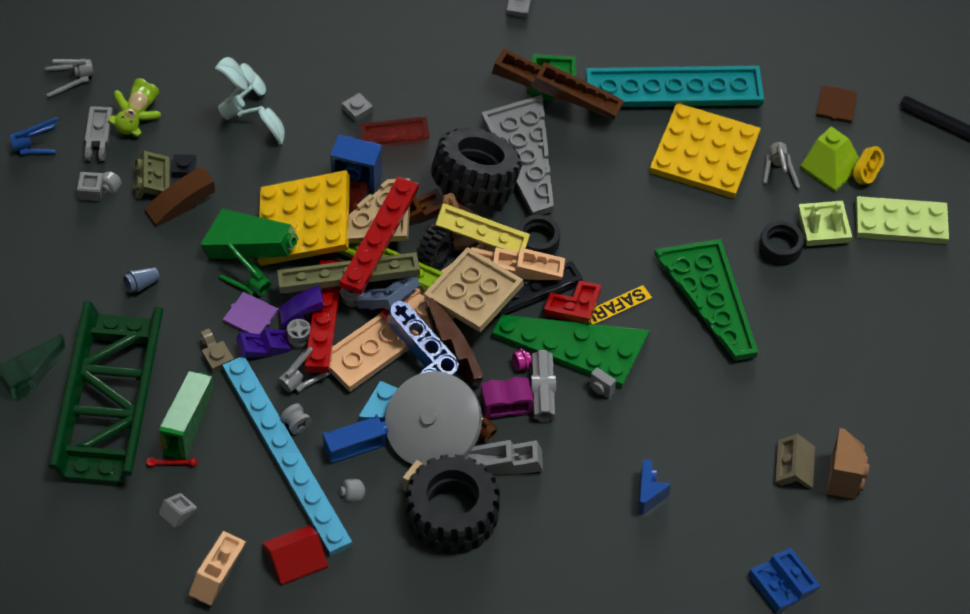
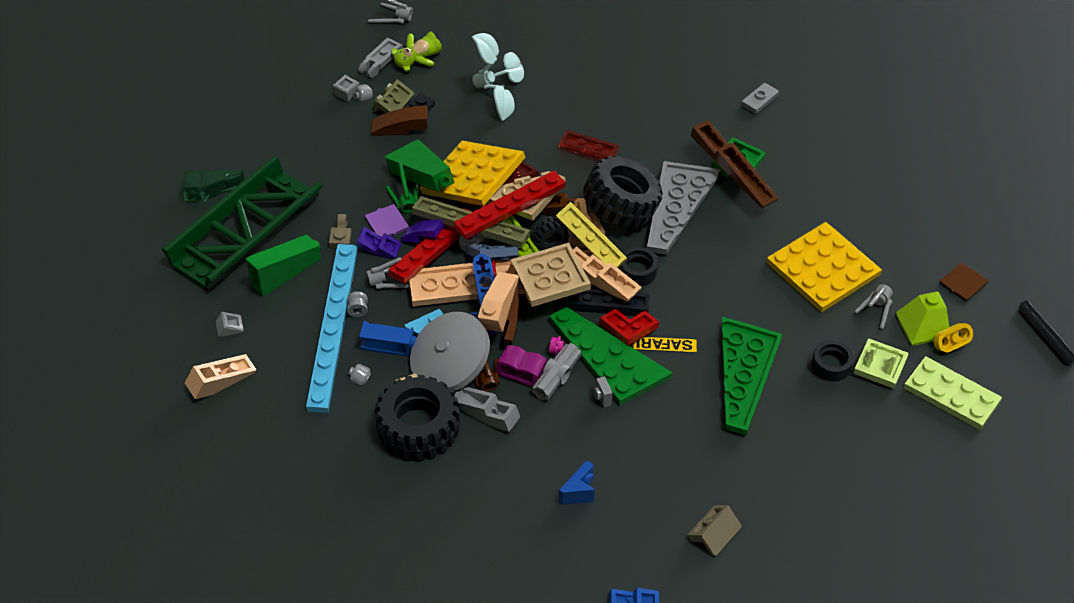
camera: 35 degrees right, 5 degrees down
blue plant [10,117,59,156] -> none
sand blue cone [123,267,160,293] -> none
red hinge [146,457,198,468] -> none
red slope [262,525,328,586] -> none
light grey wheel [287,319,311,349] -> none
blue brick [330,135,382,193] -> none
light grey plate [342,93,373,122] -> none
teal plate [586,66,764,107] -> none
medium nougat slope [826,428,869,500] -> none
none -> light nougat slope [478,272,519,332]

